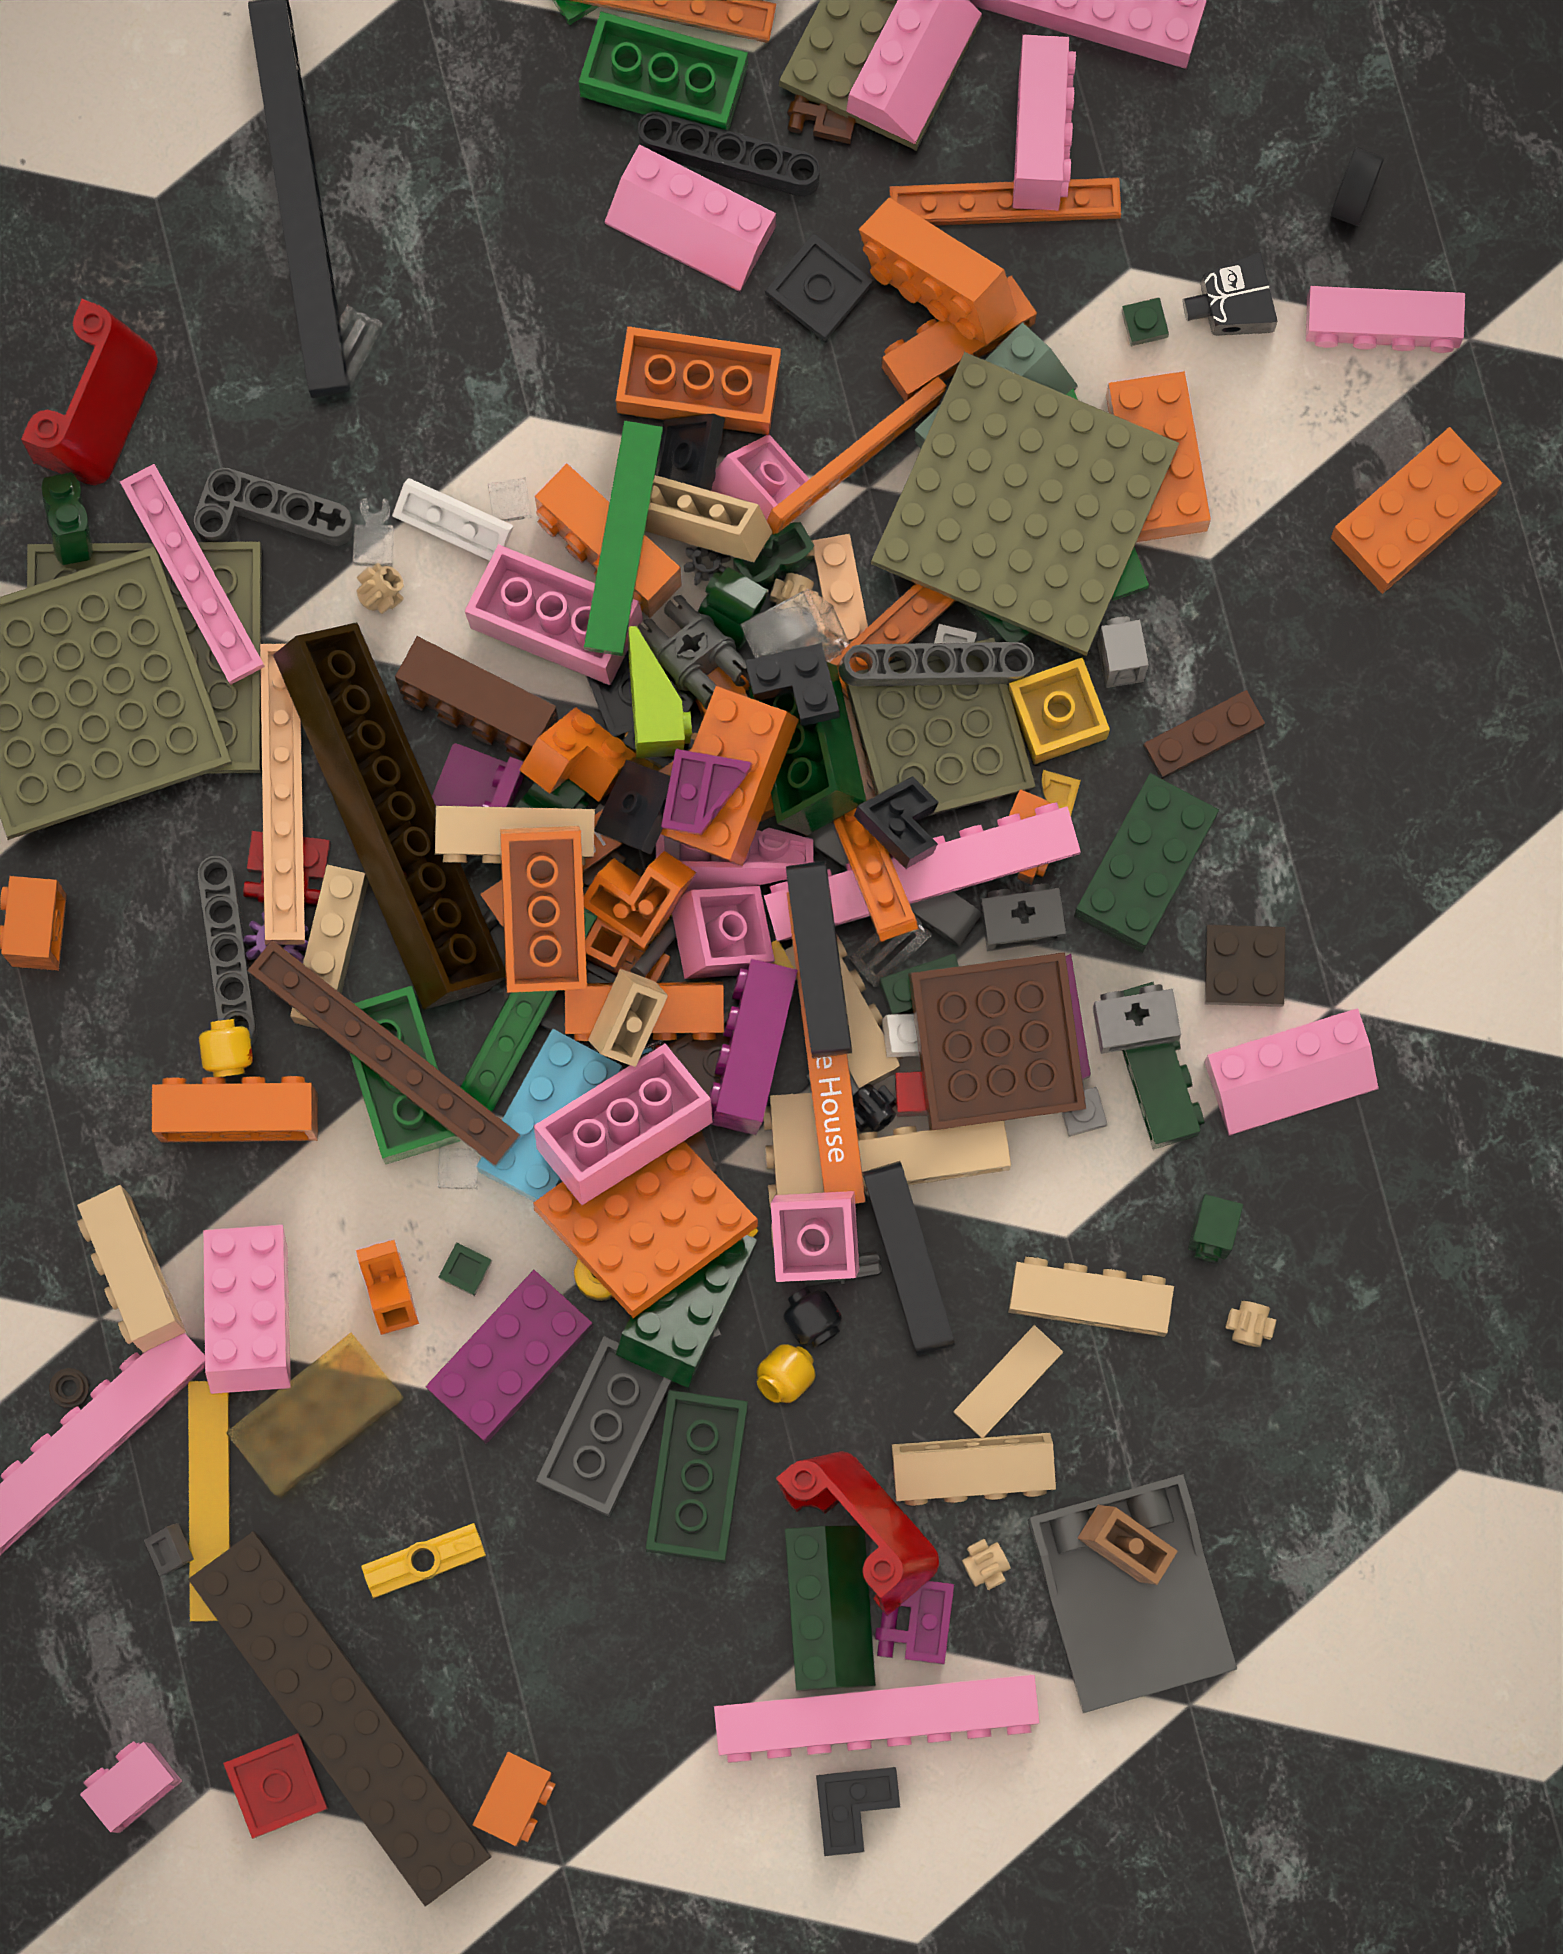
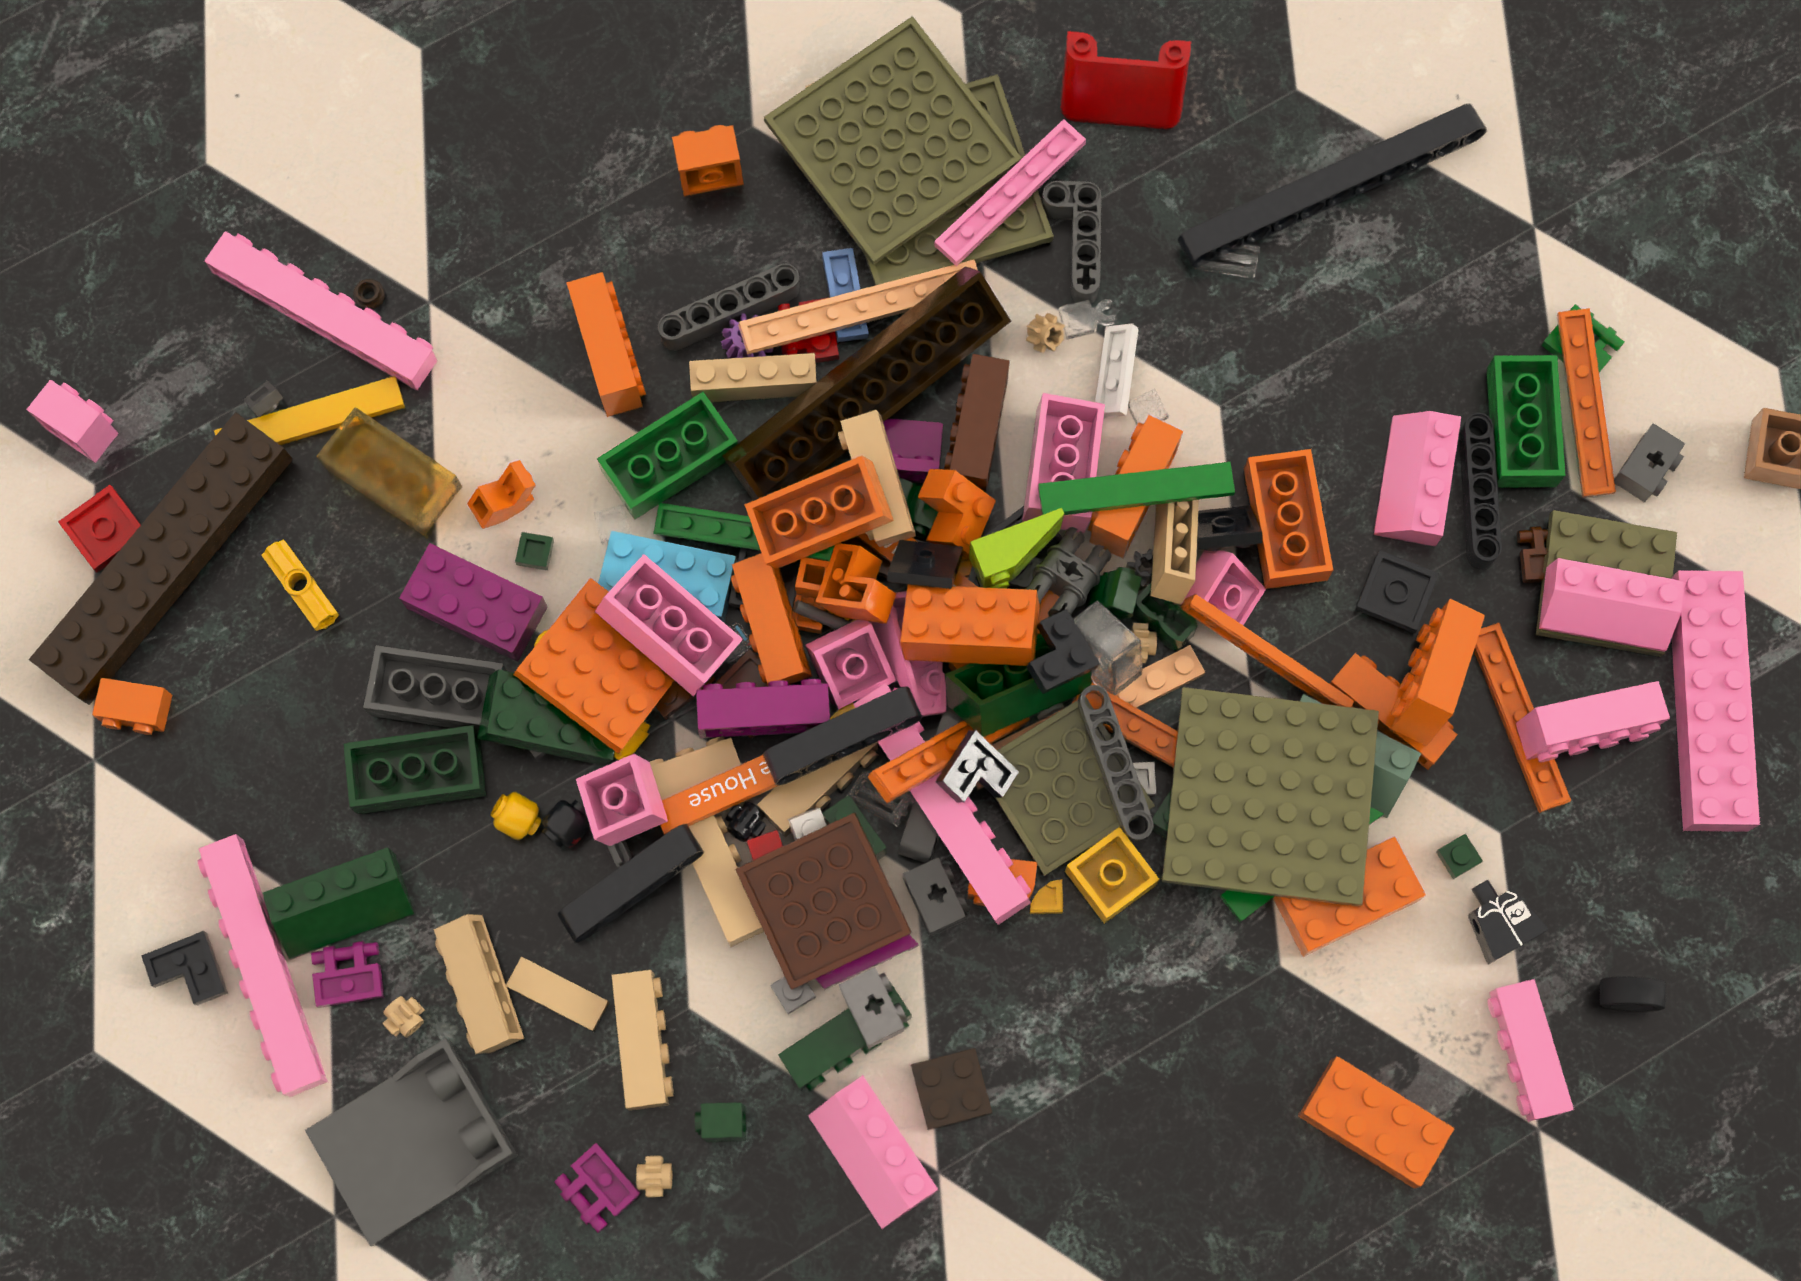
camera: 75 degrees right, 5 degrees down
dark green brick [41,472,93,565] -> none
tan brick [77,1185,186,1353] -> none
yellow head [199,1019,253,1077] -> none
bright pink brick [203,1225,291,1394] -> none
reddish brown plate [247,940,521,1167] -> none
tan brick [588,968,668,1067] -> none
magenta wing [661,749,752,835] -> none
red windscreen [776,1451,939,1616] -> none
dark green brick [1074,773,1219,953] -> none
medium nougat brick [1077,1505,1178,1585] -> none
light grey brick [1097,616,1149,688] -> none
reddish brown plate [1143,690,1265,779] -> none
none -> magenta plate [554,1143,641,1233]
none -> medium blue plate [822,248,868,342]

